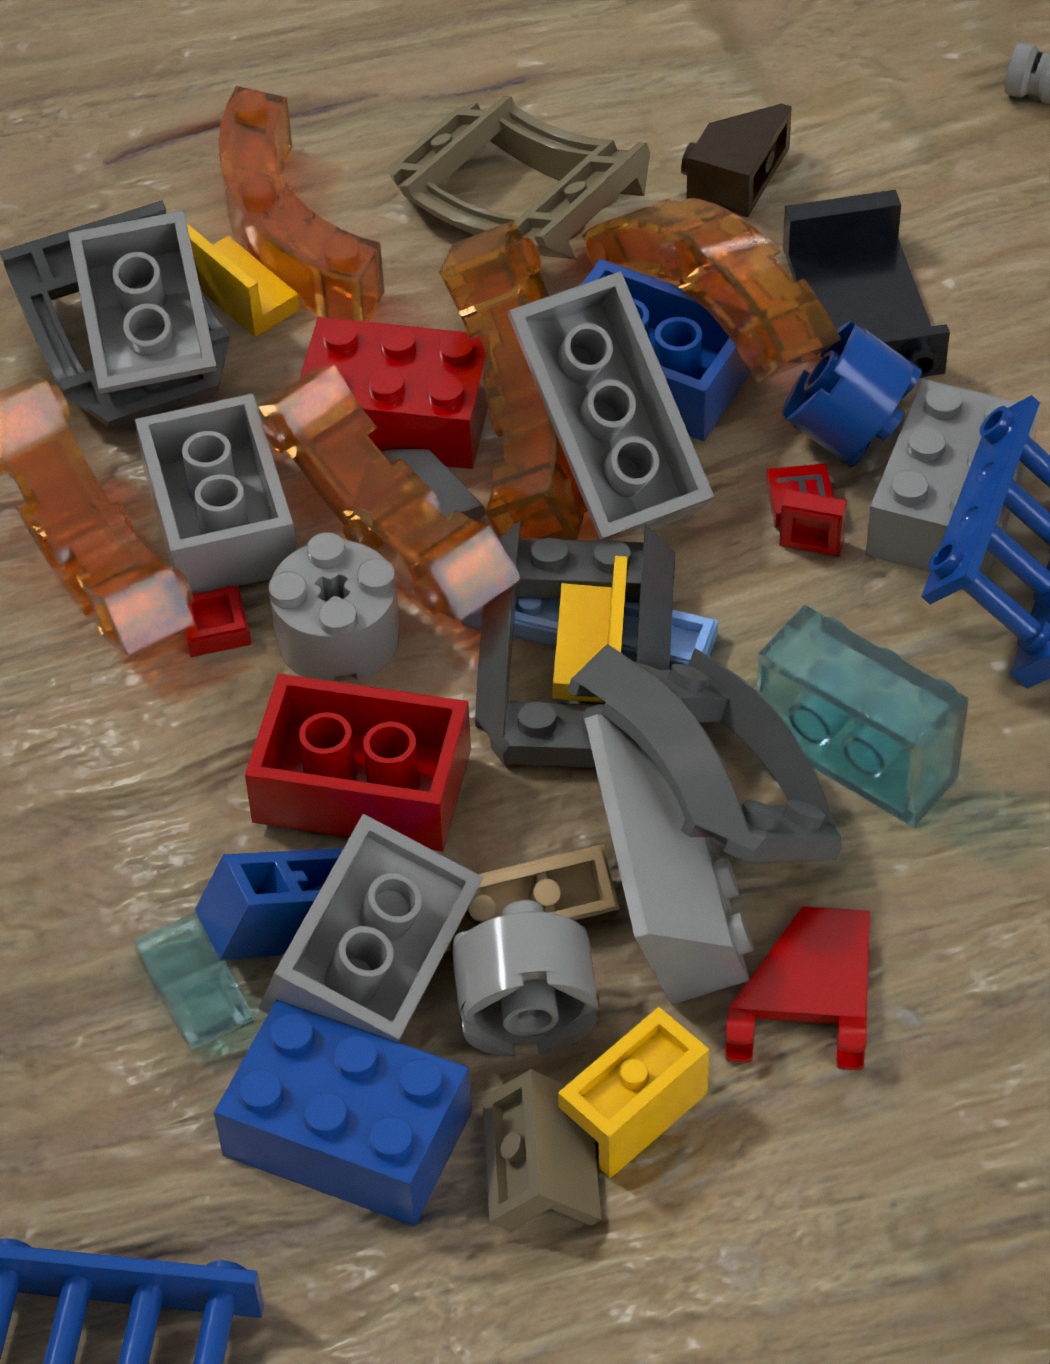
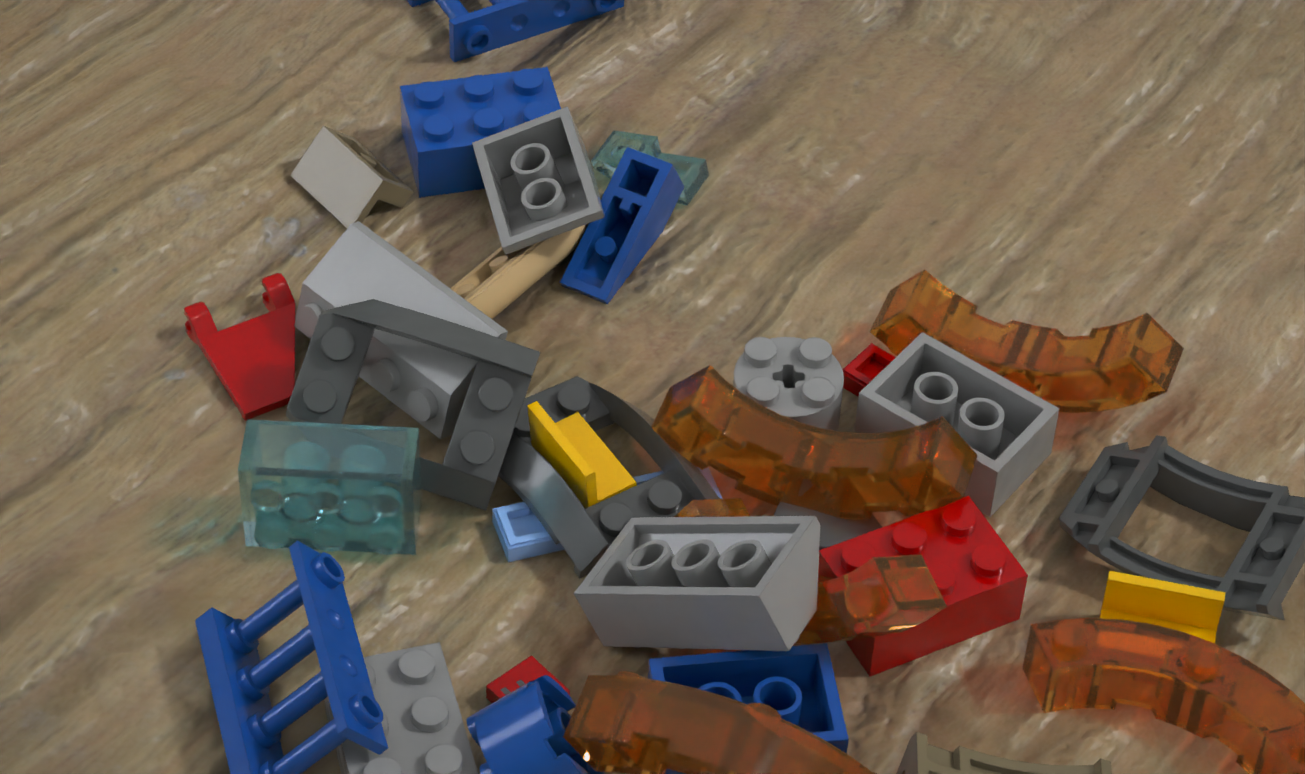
camera: 140 degrees right, 5 degrees down
light grey slope [68,210,217,394] -> none
red brick [245,673,471,852] -> none
light grey brick [451,900,599,1056] -> none
yellow panel [558,1007,709,1178] -> none
red tile [779,489,847,556] -> none

